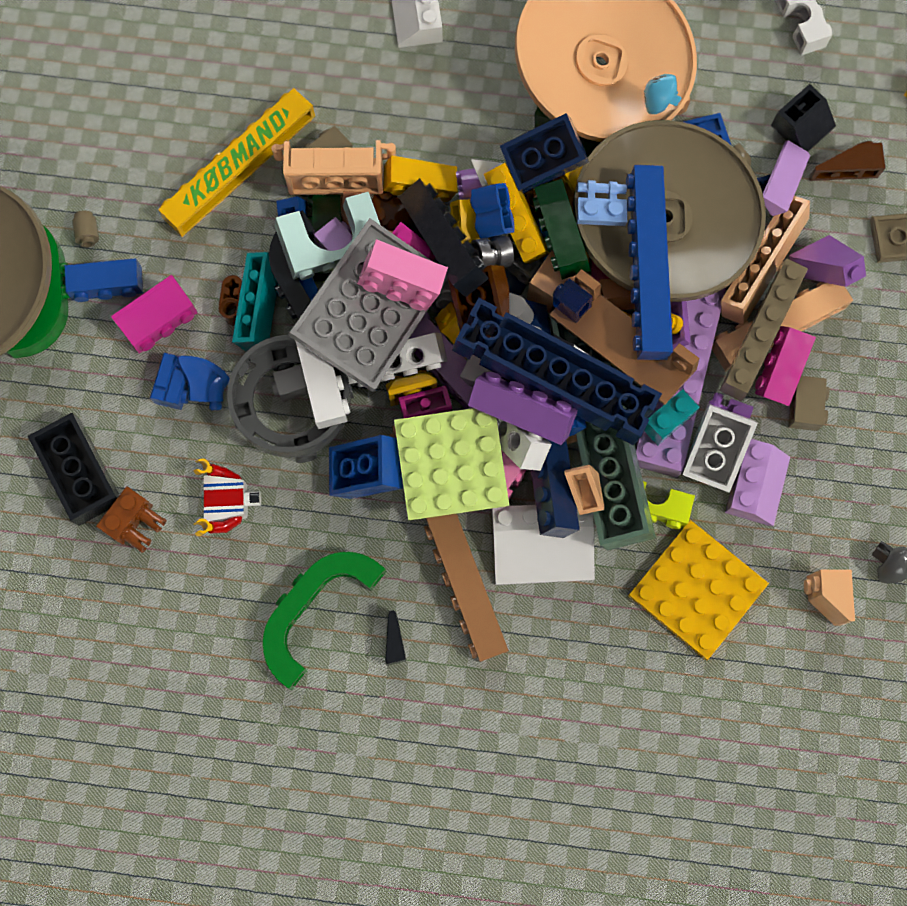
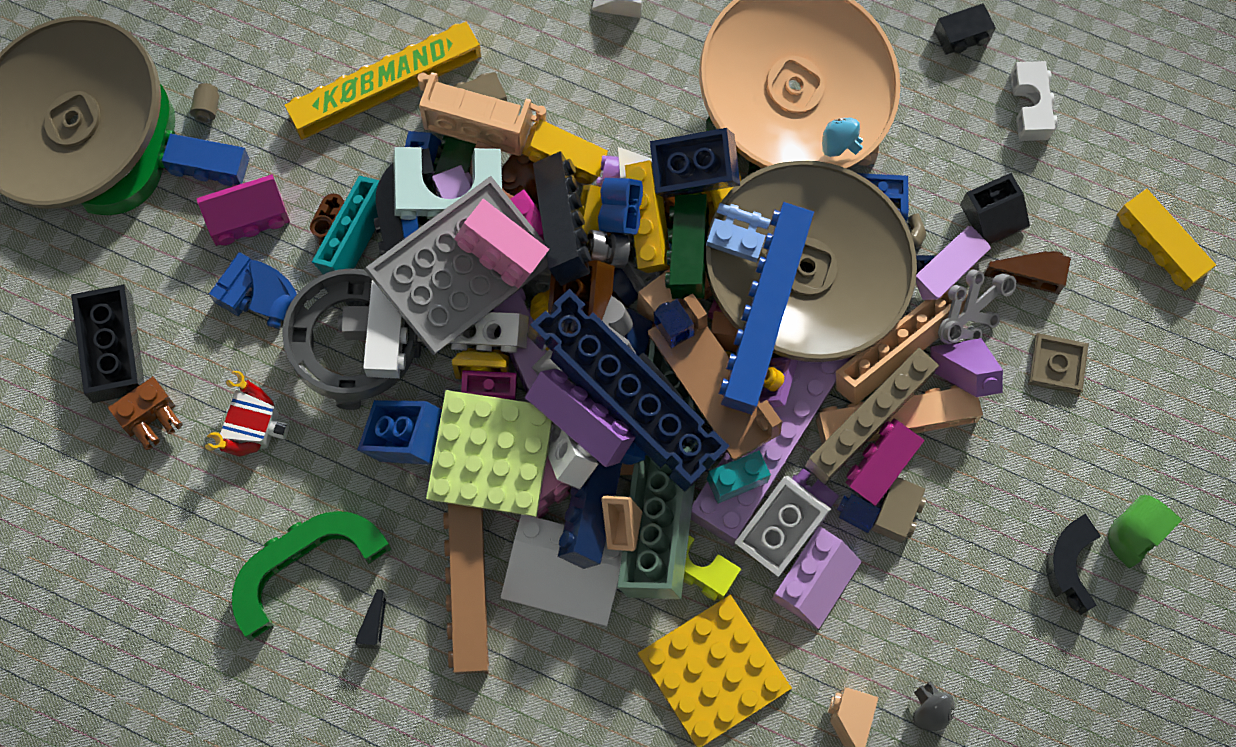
camera: 15 degrees right, 5 degrees down
none -> clear blue brick [837,493,881,533]
none -> light grey plant [938,270,1016,344]

